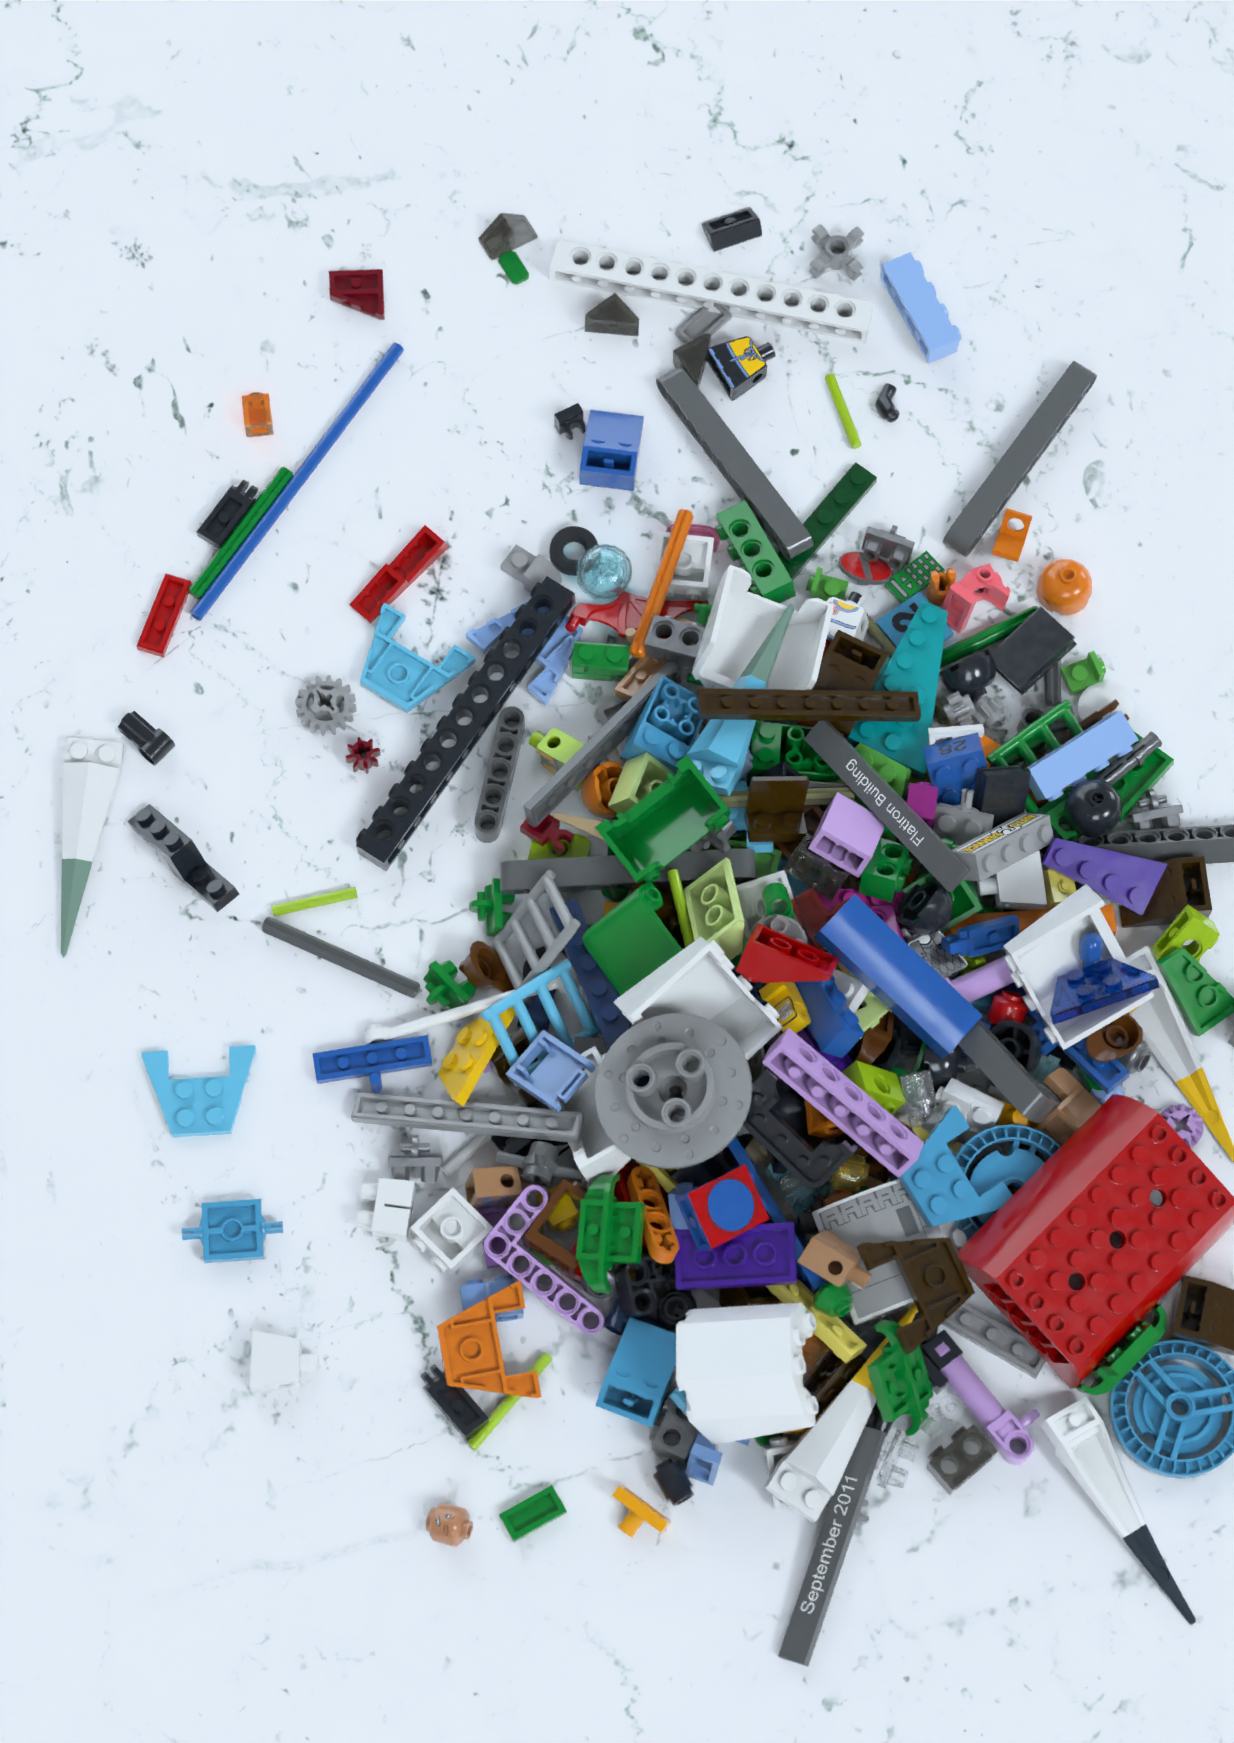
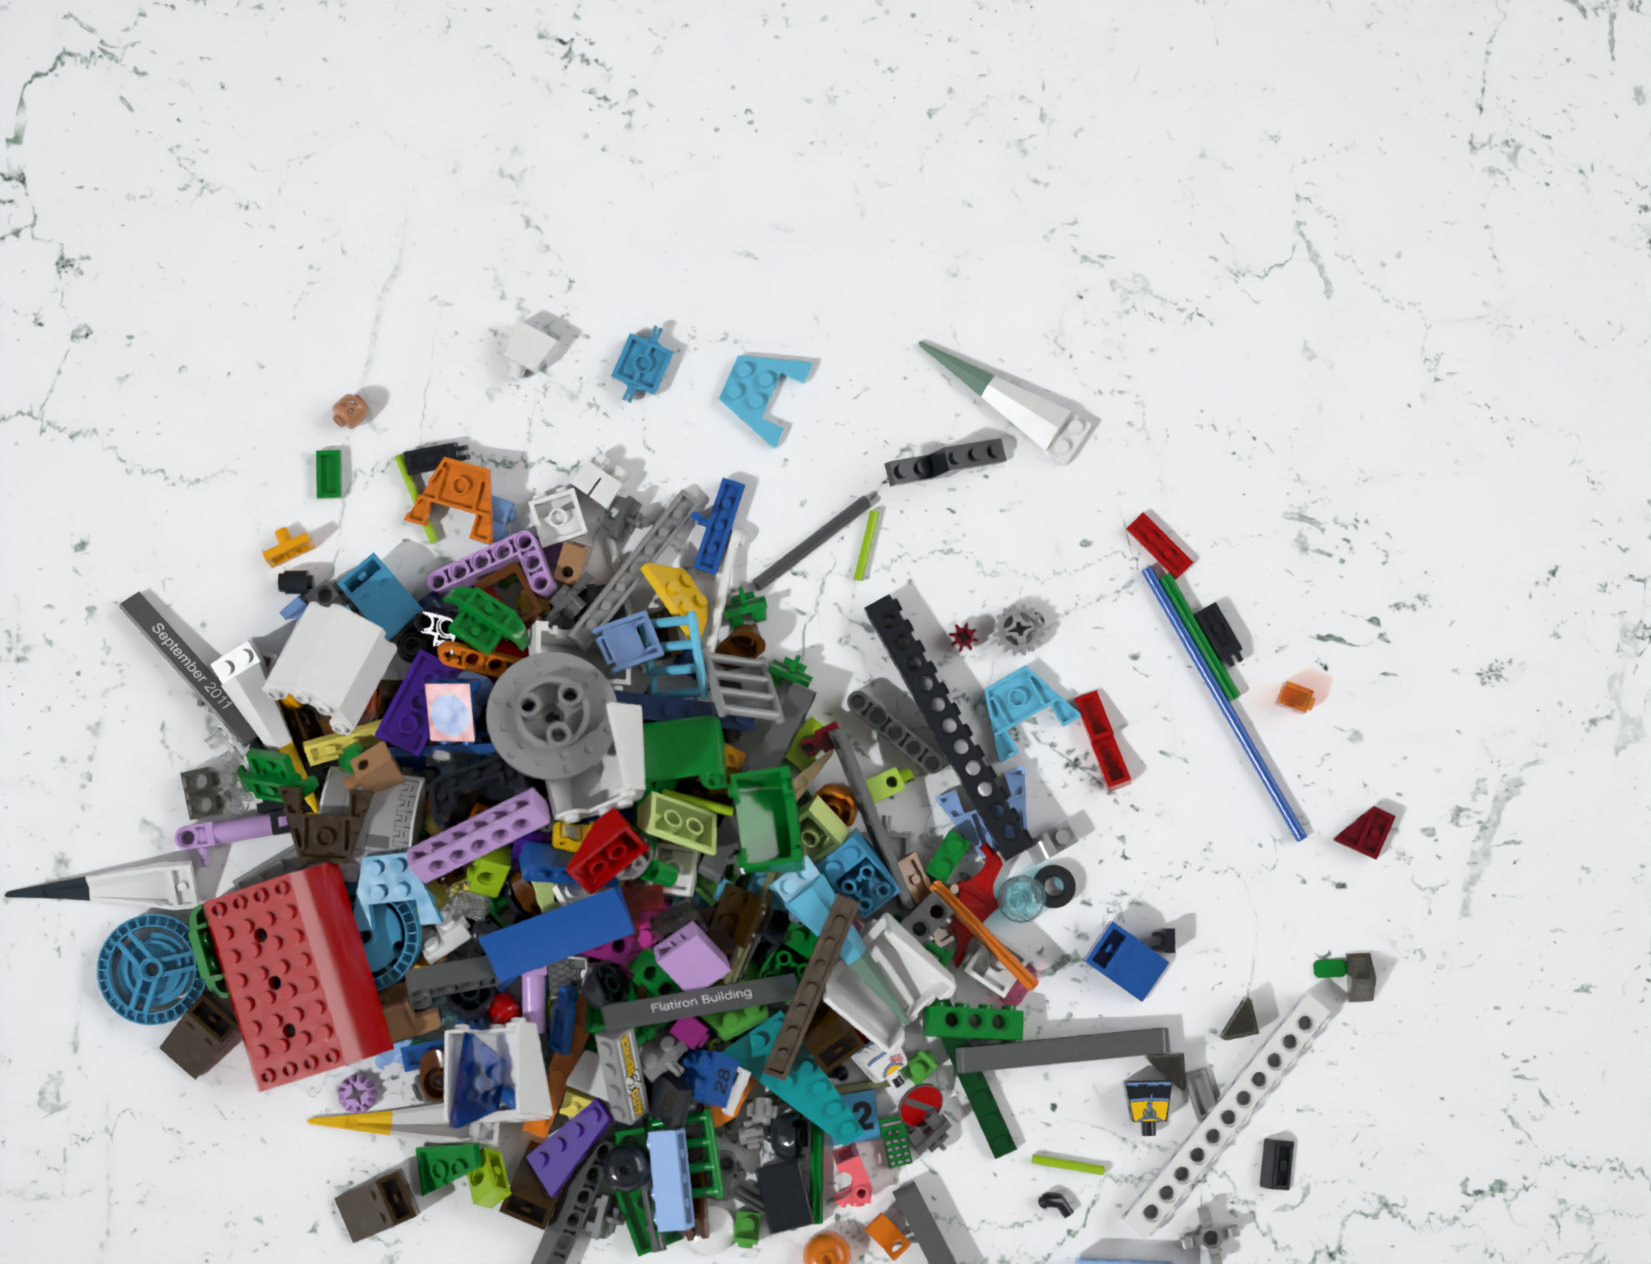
camera: 115 degrees right, 15 degrees up
black piece [118,711,175,766] -> none
orange hinge [927,568,956,606] -> none

